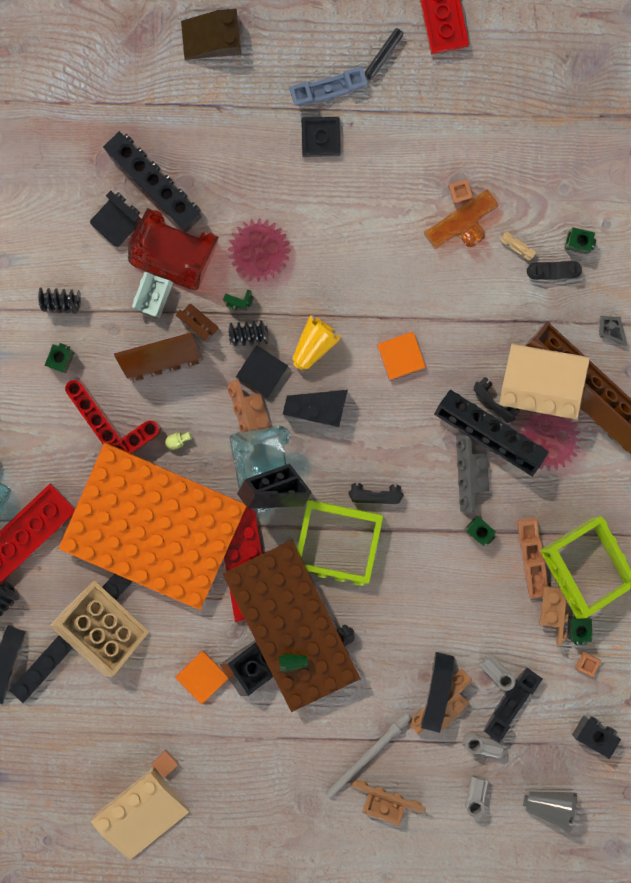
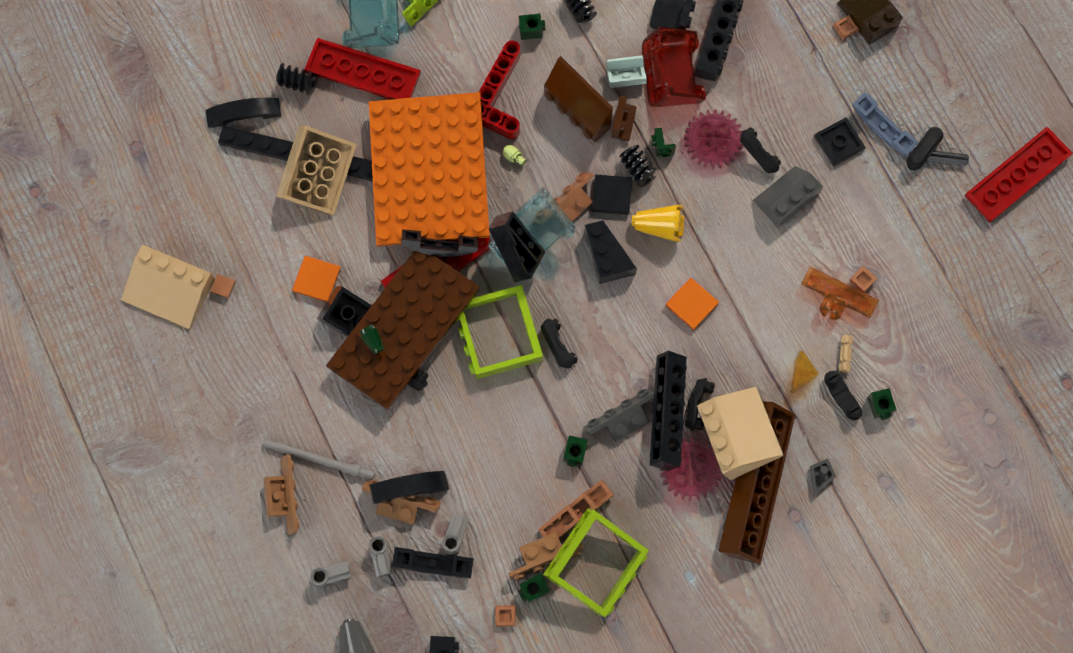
camera: 60 degrees right, 15 degrees down
none -> black slope [401,229,478,257]
none -> black piece [740,128,781,174]
none -> dark grey slope [753,166,823,228]
none -> clear yellow slope [790,351,819,393]
none -> nougat tile [833,15,859,40]
none -> black piece [907,127,944,170]

